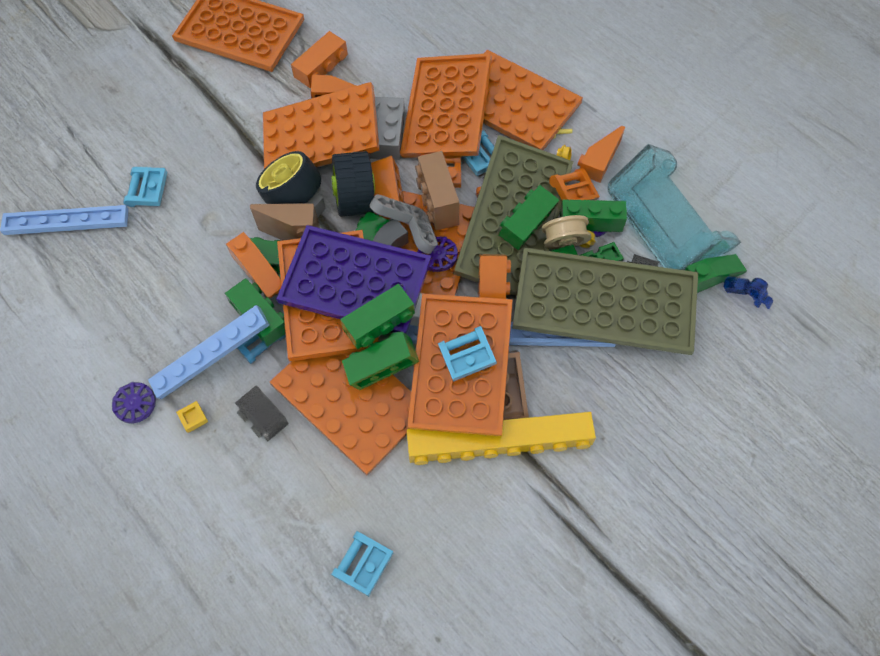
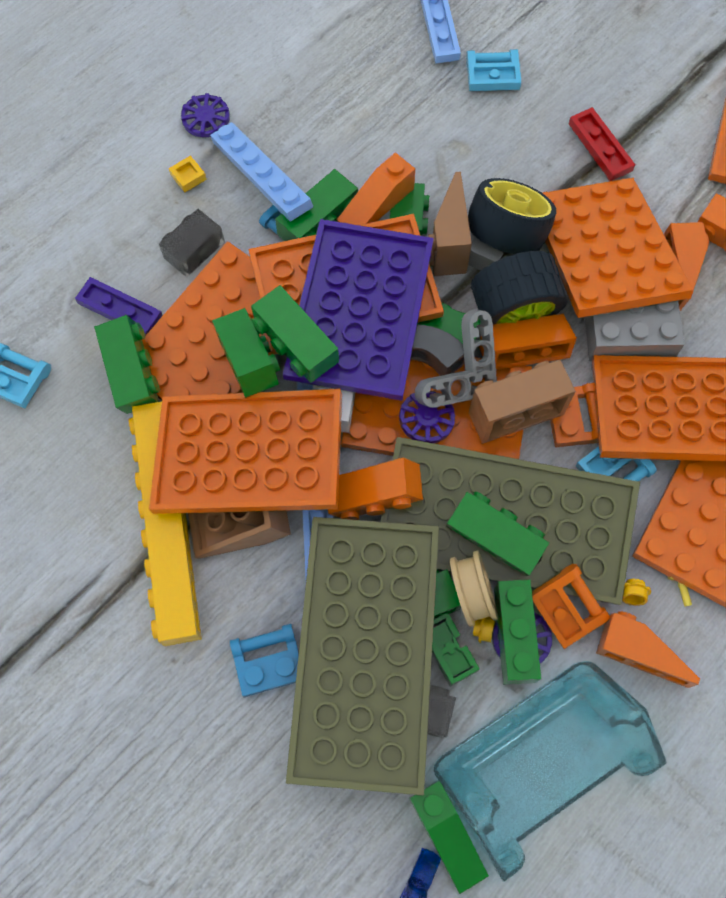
camera: 85 degrees right, 5 degrees up
medium azure plate [438,326,497,381] -> none
none -> dark purple plate [75,277,163,336]
none -> green brick [94,315,160,414]
none -> dark azure plate [230,624,299,697]
none -> red plate [568,107,636,181]

